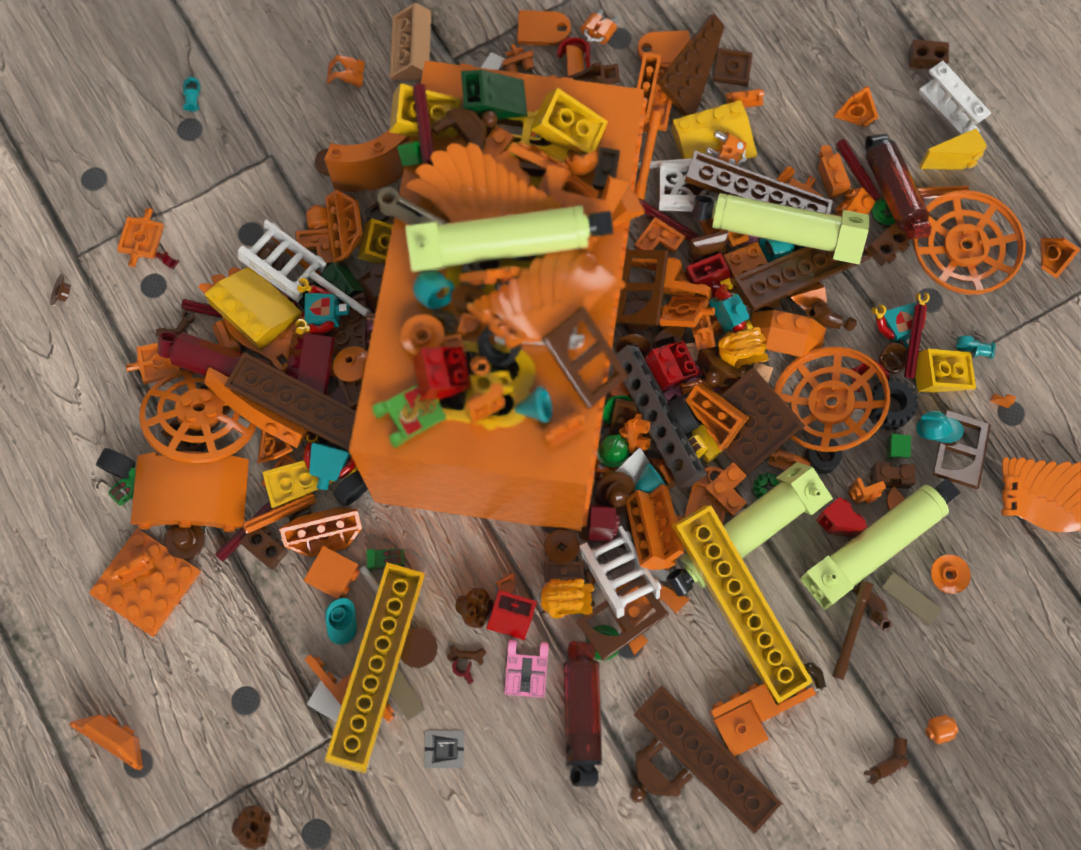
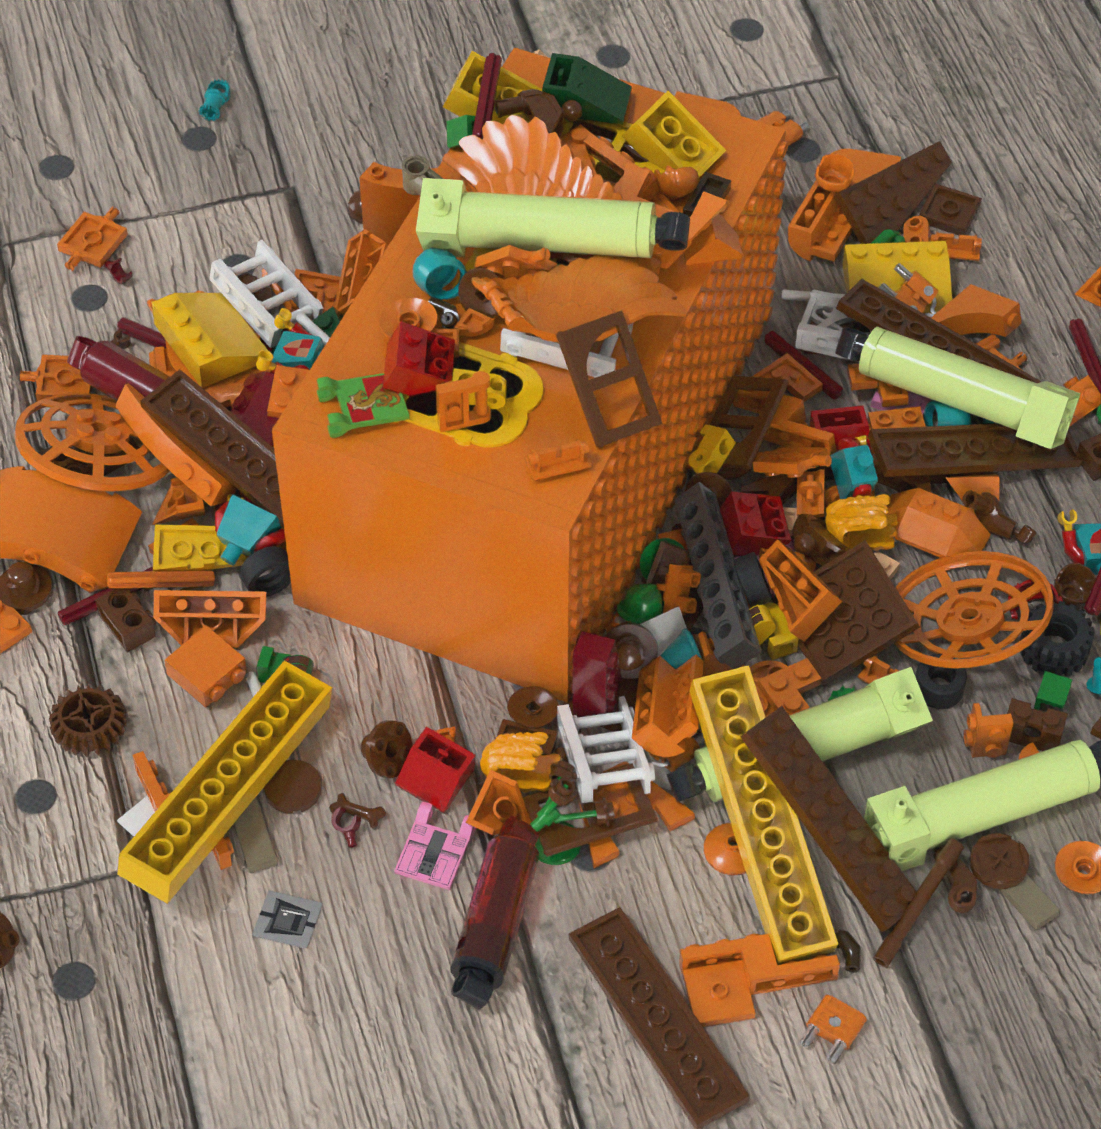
camera: 15 degrees right, 20 degrees down
orange head [305,205,329,230] -> none
teal piece [324,598,357,645] -> none
orange piece [326,55,365,88] -> none
orange pin [470,356,489,375] -> none
black tyre [477,325,522,366] -> none
teal hat [514,386,552,423] -> none
reddish brown connector [630,737,693,803] -> none
orange piece [634,111,662,201] -> none
reddish brown slope [688,230,728,264] -> none
red slope [816,497,868,537] -> none
orange brick [817,145,851,199] -> none
reddish brown arm [863,737,909,784] -> none
orange head [925,714,958,744] -> none
none -> reddish brown gear [49,683,127,757]
none -> orange plate [267,365,309,418]
none -> orange slope [466,770,531,836]
none -> reddish brown plant [530,761,615,832]
none -> yellow leg [689,424,736,474]
none -> orange dish [704,823,746,875]
none -> reddish brown plate [740,706,916,933]
none -> orange piece [799,995,867,1063]
none -> orange hair [815,153,855,192]
none -> green arm [870,229,906,244]
none -> orange plate [903,216,930,242]
none -> orange arch [931,284,1022,337]
none -> reddish brown tile [969,833,1030,889]

